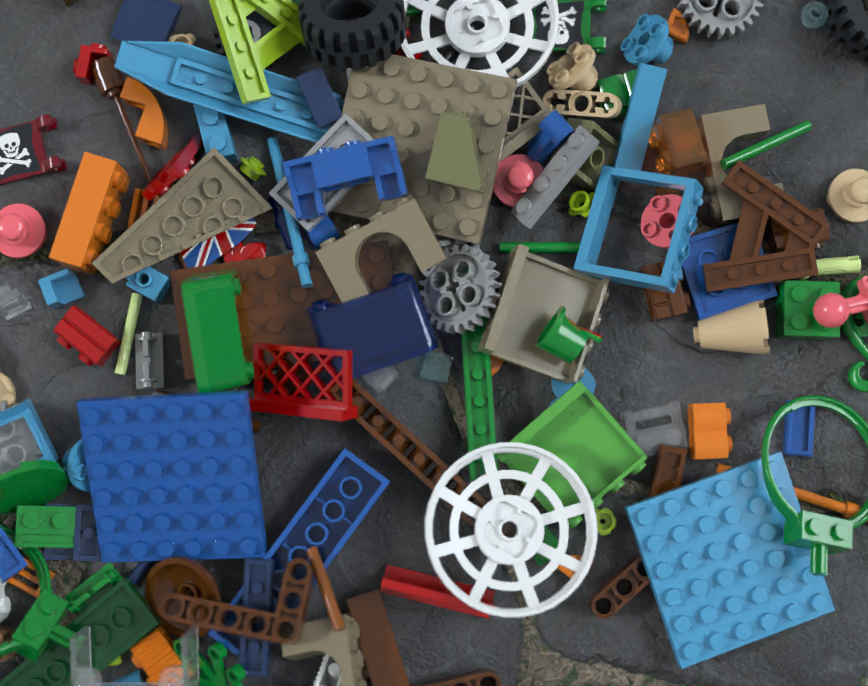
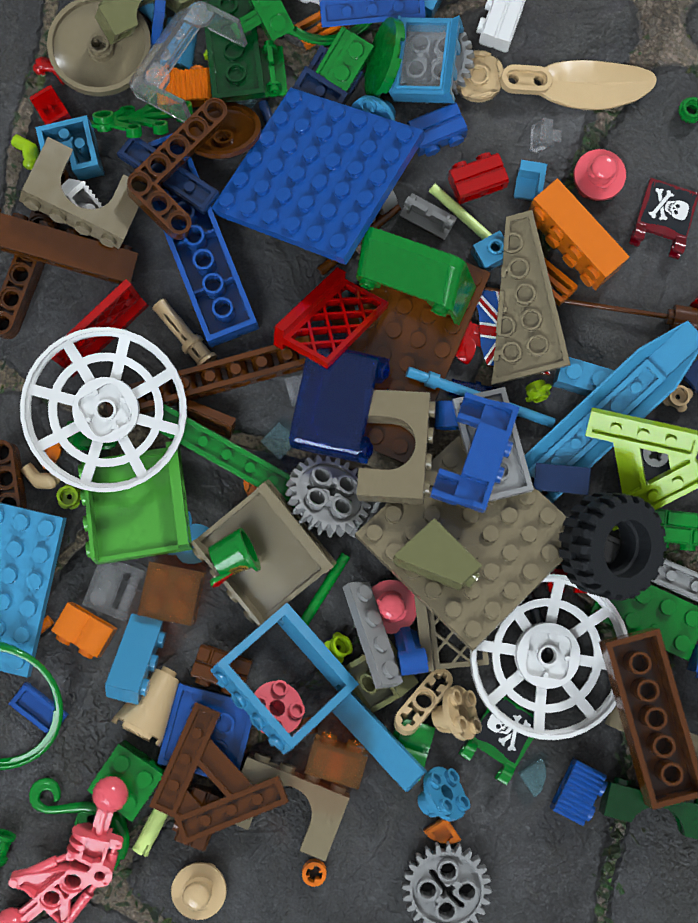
camera: 130 degrees right, 0 degrees up
orange brick [120,76,169,151] -> none
red wing [141,133,203,201] -> none
dark orange bar [306,547,346,632] -> none
reddish brown plate [648,443,688,498] -> none
green bar [720,121,812,170] -> none
none -> tan arm [21,463,61,489]
none -> dark azure brick [105,613,167,705]
none -> clear orange brick [137,561,206,626]
none -> tan pin [152,299,217,366]
none -> reddish brown tile [187,399,236,439]
none -> orange bush [302,858,326,887]
none -> blue brick [407,102,468,157]

